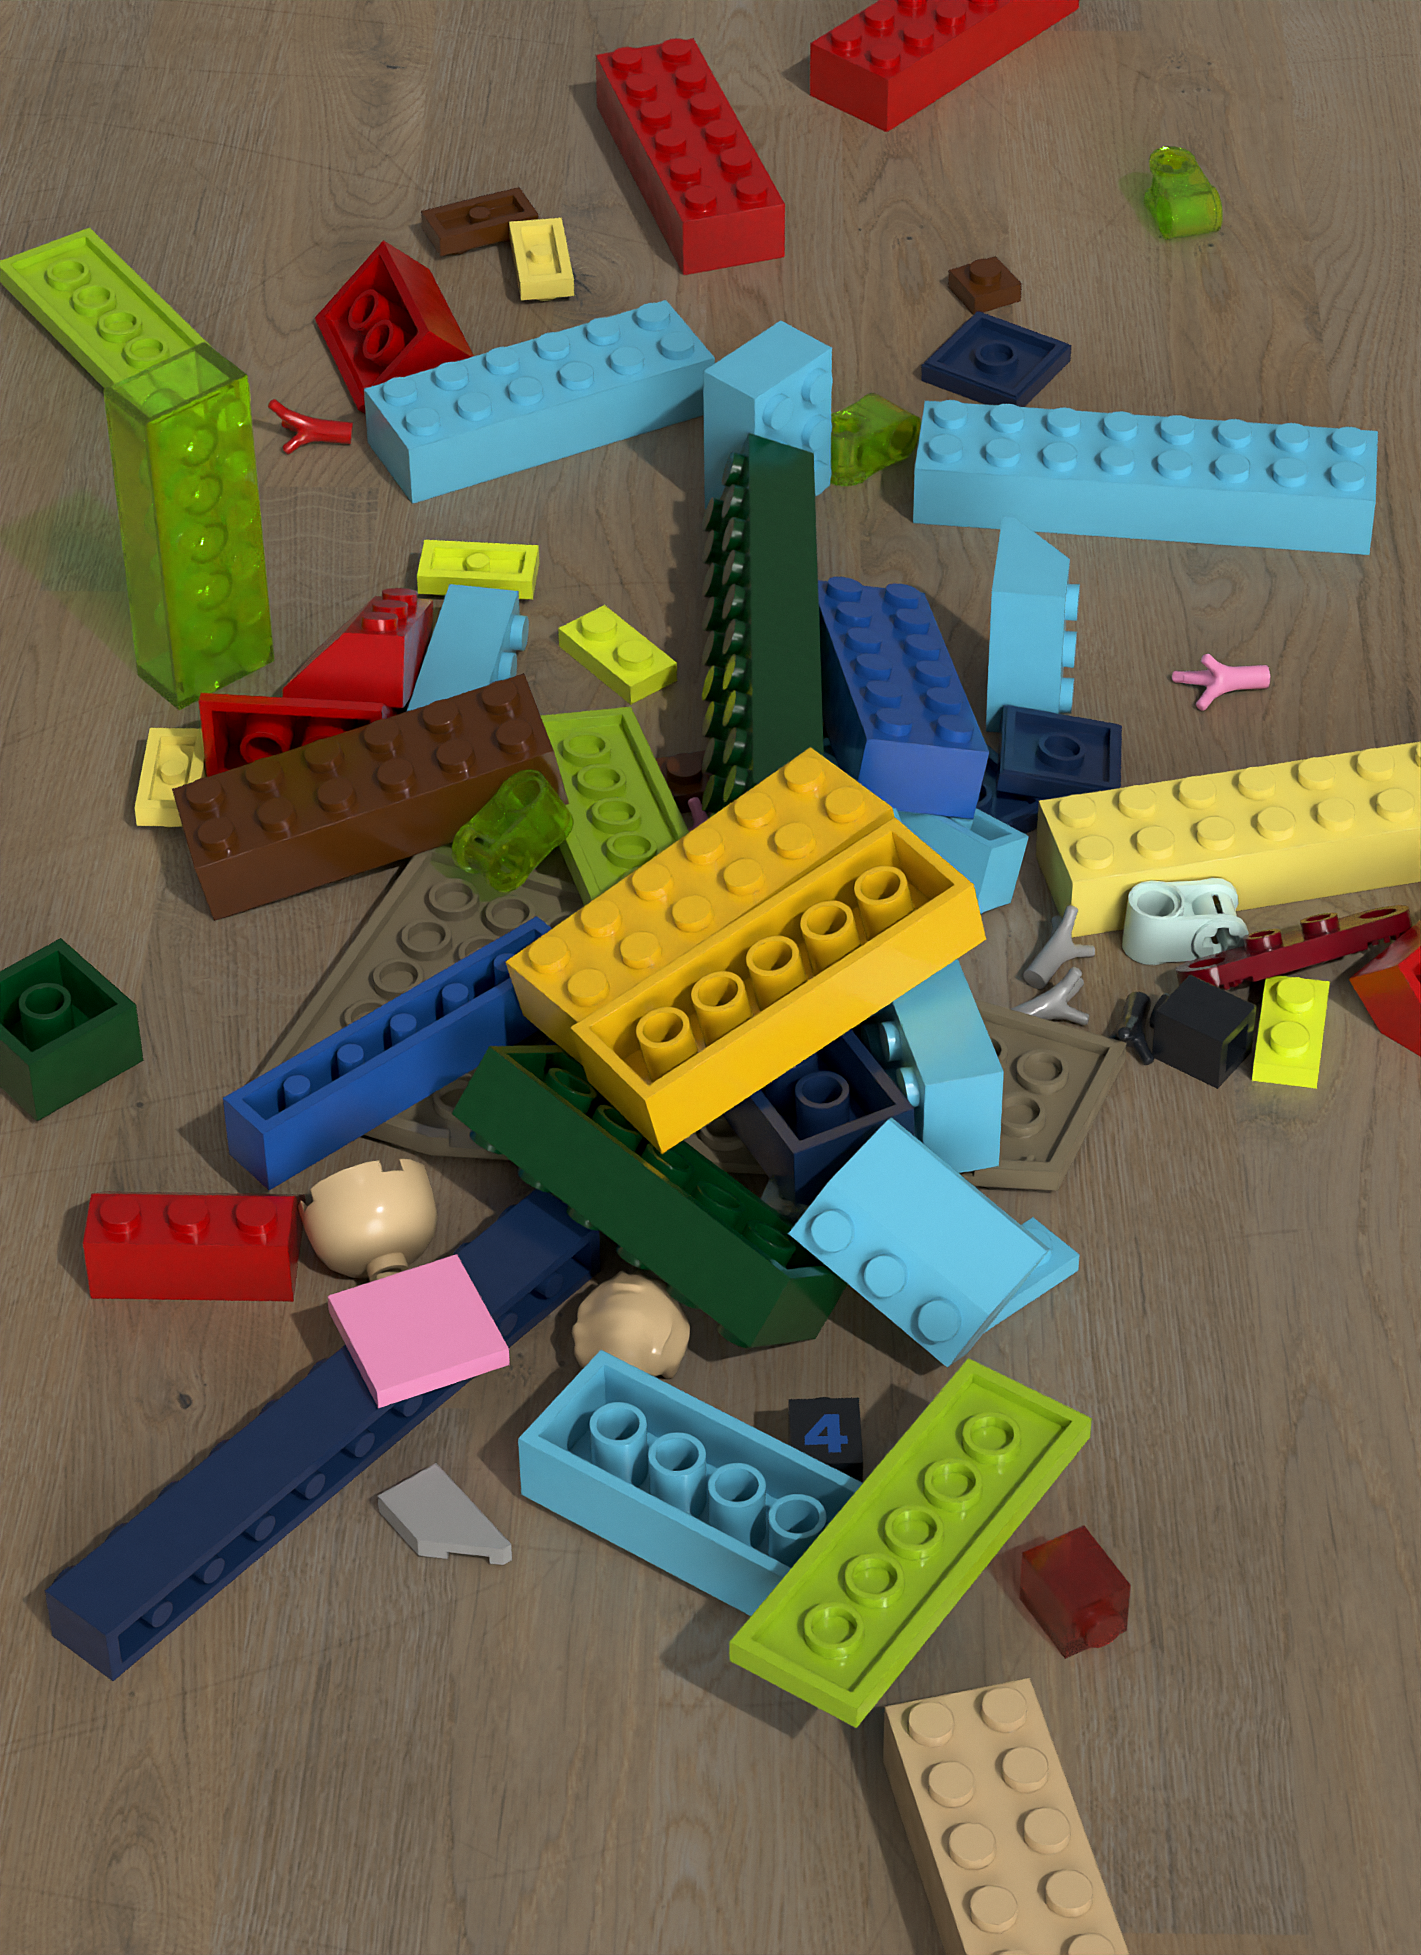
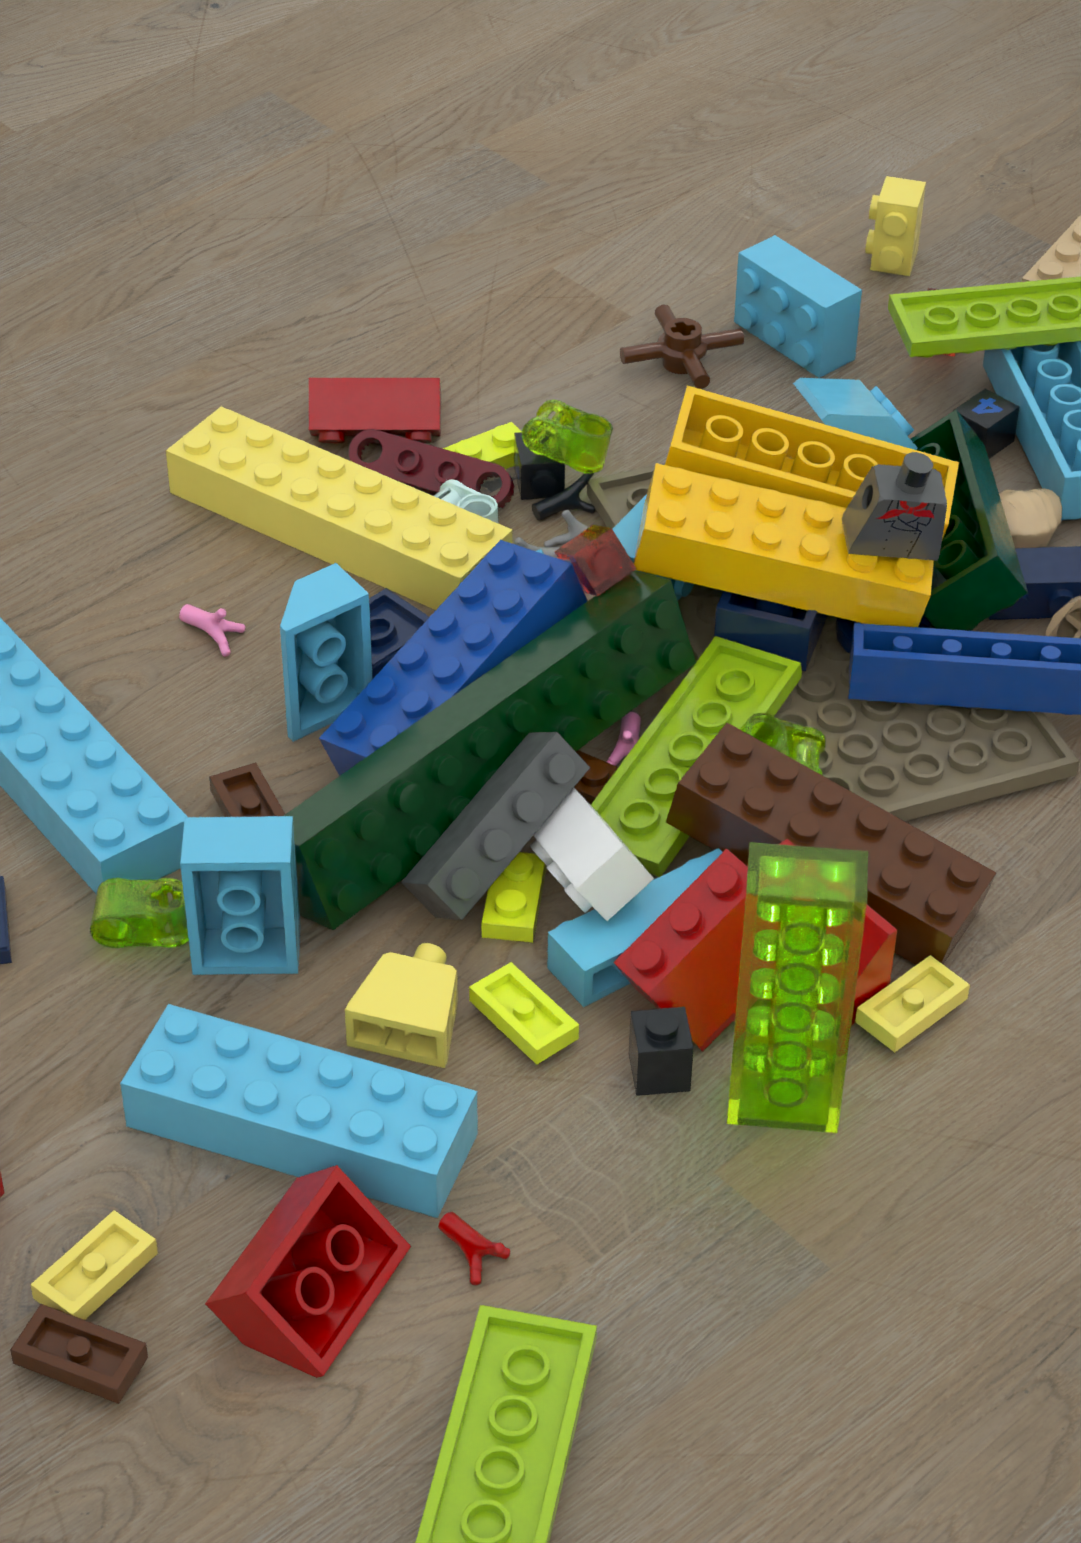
camera: 135 degrees left, 0 degrees up
none -> reddish brown plate [209,762,285,817]
none -> light yellow torso [345,943,458,1068]
none -> dark grey brick [401,732,590,920]
none -> clear neon green piece [522,399,613,473]
none -> white brick [530,788,654,921]
none -> clear red brick [554,525,637,596]
none -> reddish brown bar [620,304,744,389]
none -> black brick [629,1007,694,1096]
none -> medium azure brick [734,235,862,378]
none -> dark grey torso [842,452,947,561]
none -> light yellow brick [865,176,926,276]

